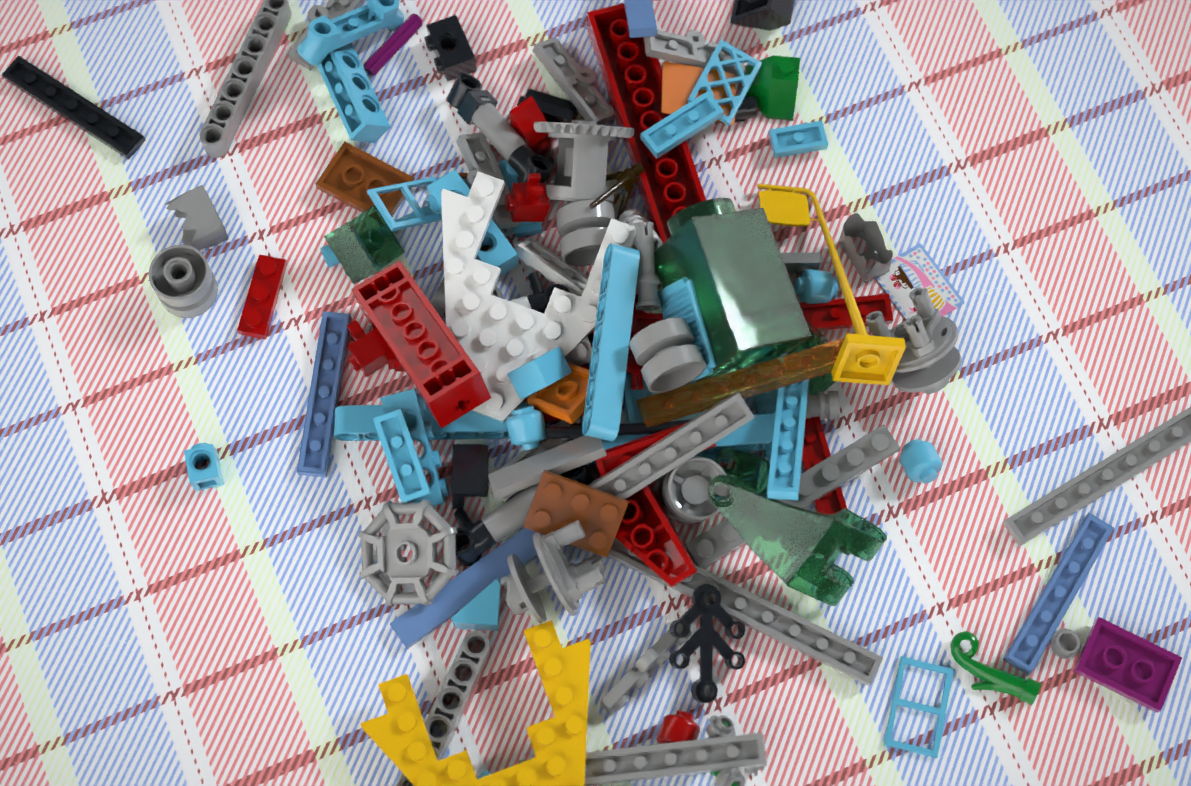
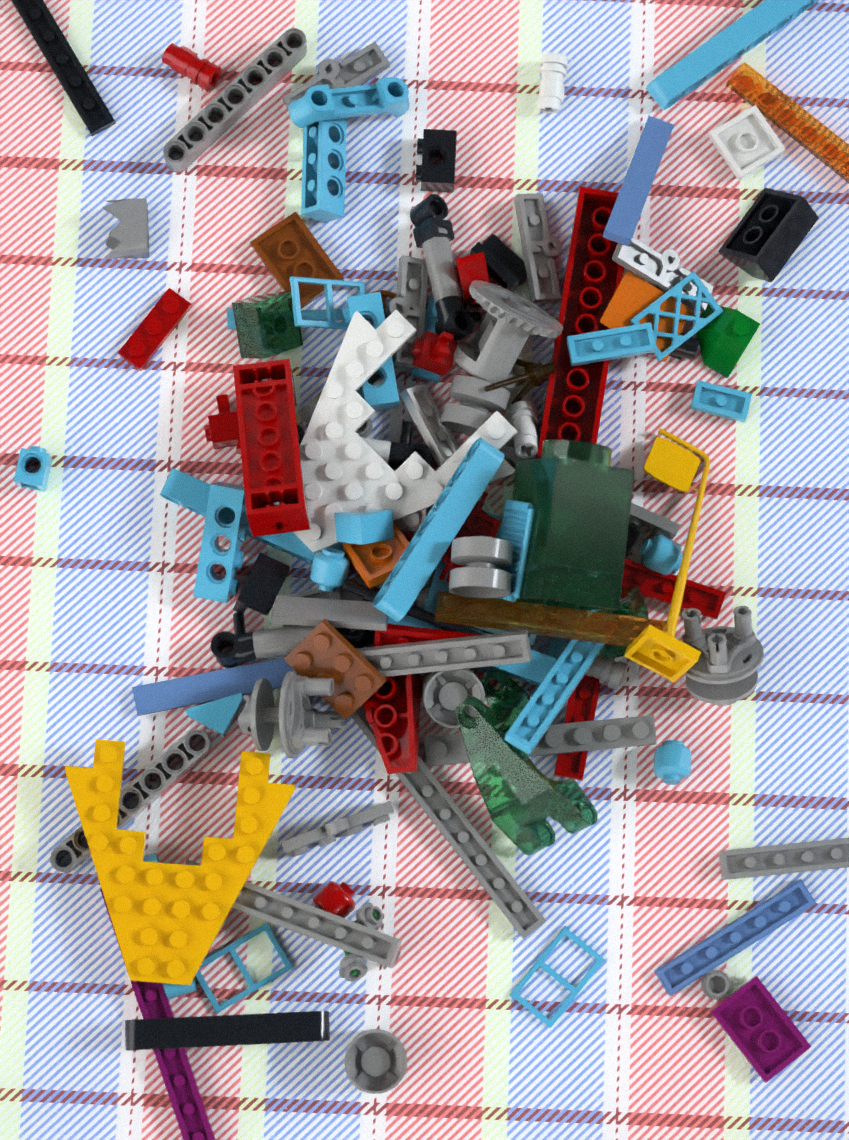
camera: 20 degrees right, 10 degrees up
light grey wheel [148,245,218,318] -> none
medium blue tile [297,311,352,478] -> none
light grey plate [359,499,459,607] -> none
magenta axle [363,13,423,76] -> none
medium azure plate [373,409,431,503] -> none
light grey pin [635,222,661,311] -> none
black plant [669,584,746,703] -> none
light grey piece [839,213,893,283] -> none
sticker [876,243,965,319] -> none
green plant [950,631,1042,706] -> none
none -> red axle [162,43,221,92]

